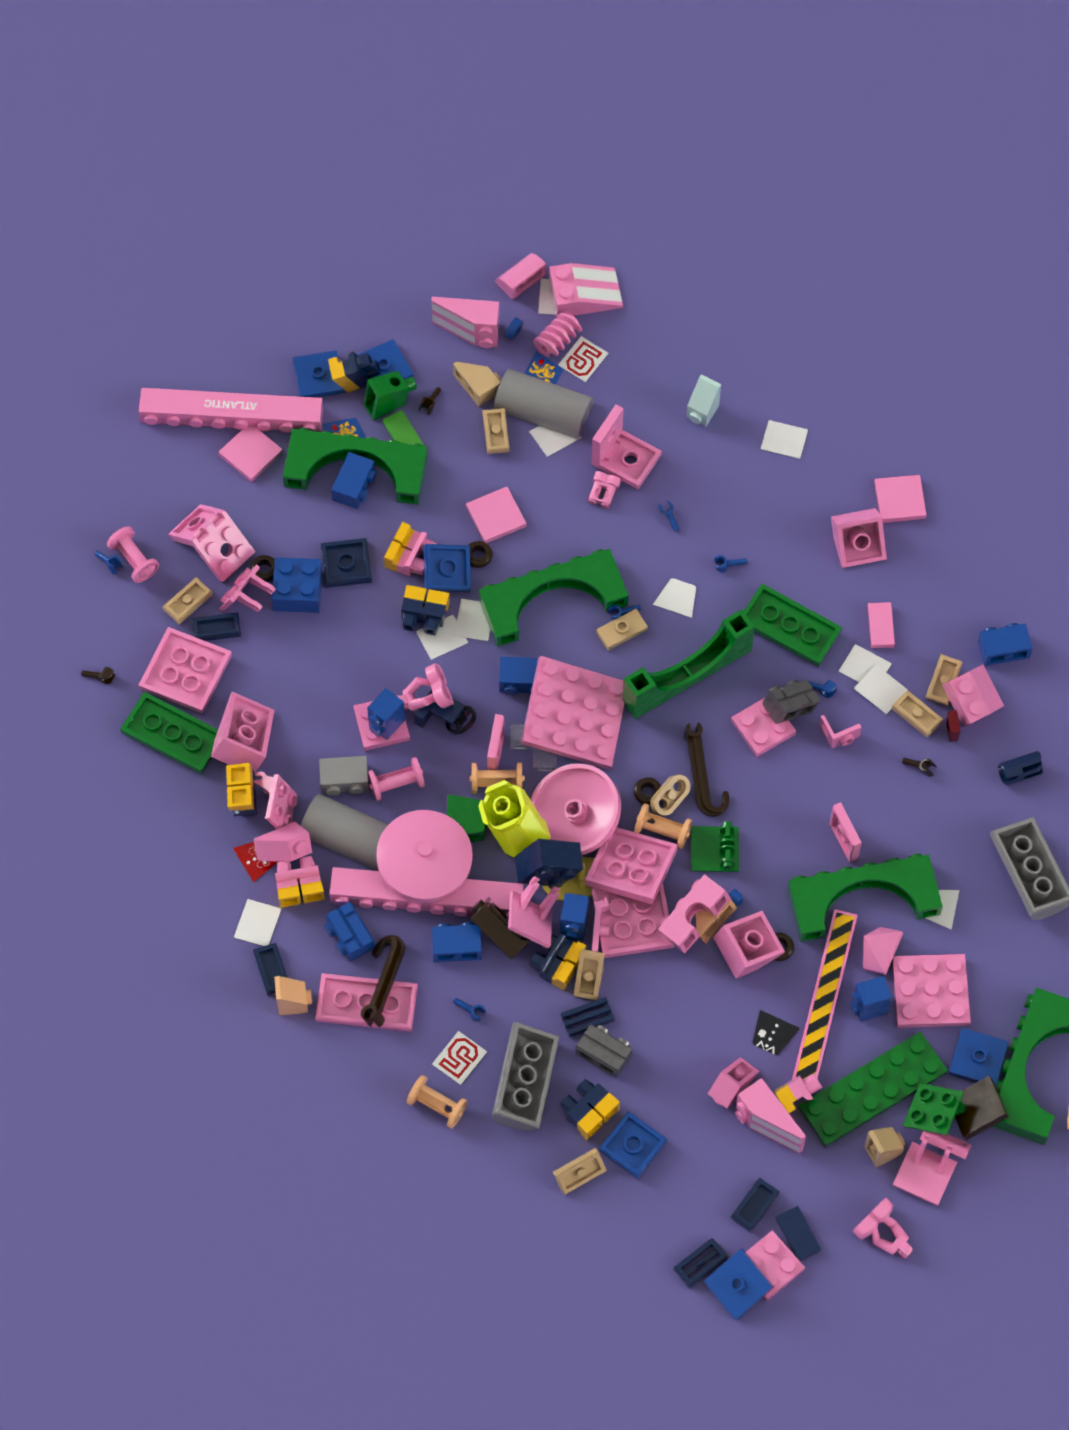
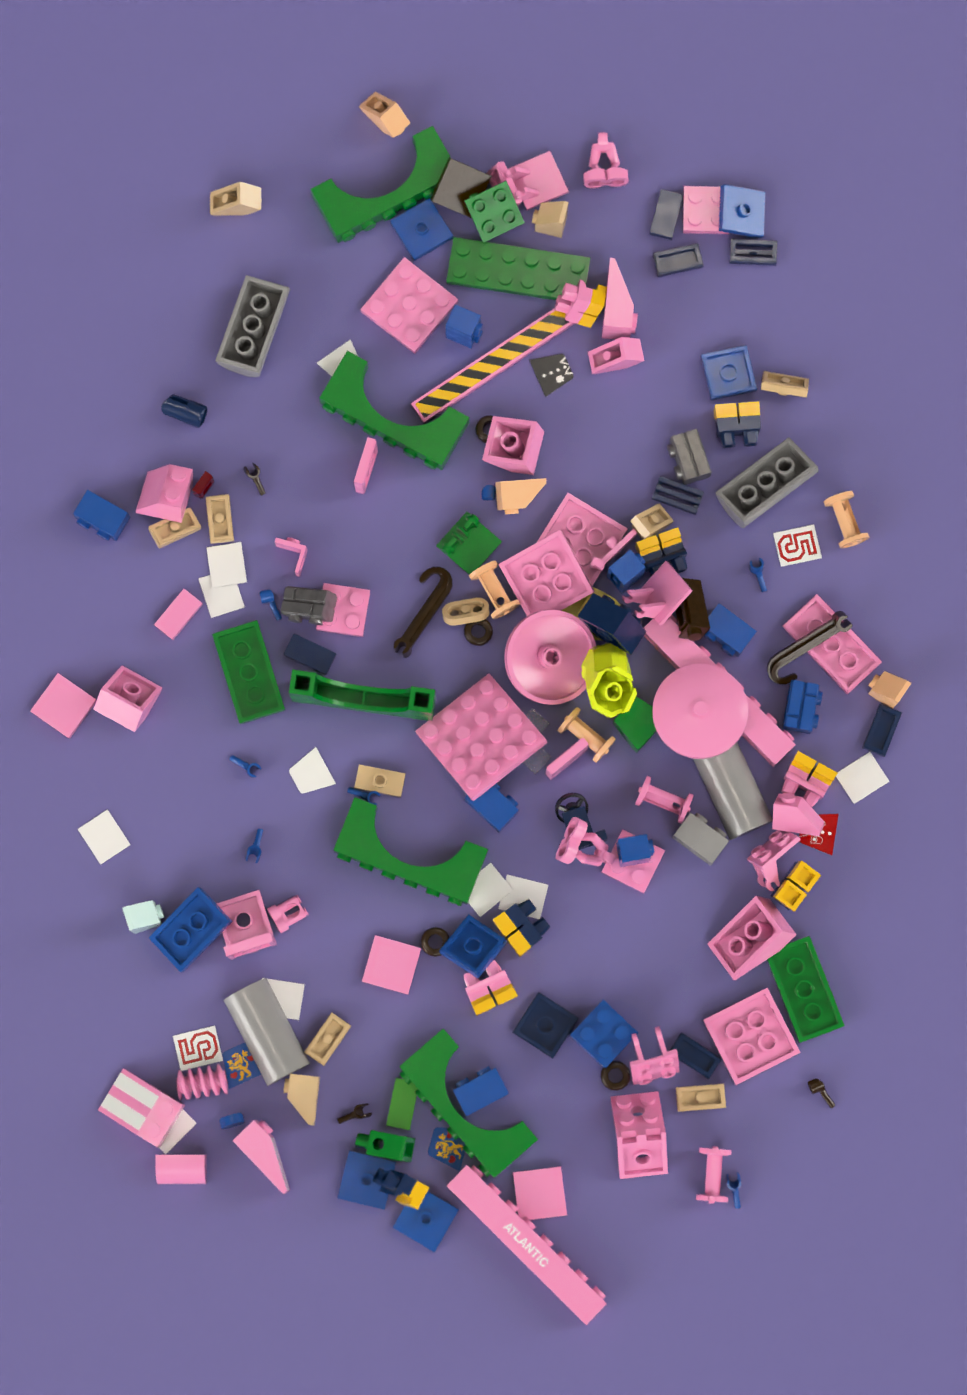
camera: 140 degrees left, 15 degrees up
bright pink arch [658,874,731,954] -> none
bright pink slope [863,927,903,975] -> none
none -> blue plate [149,887,233,972]
none -> dark blue tile [284,633,337,675]

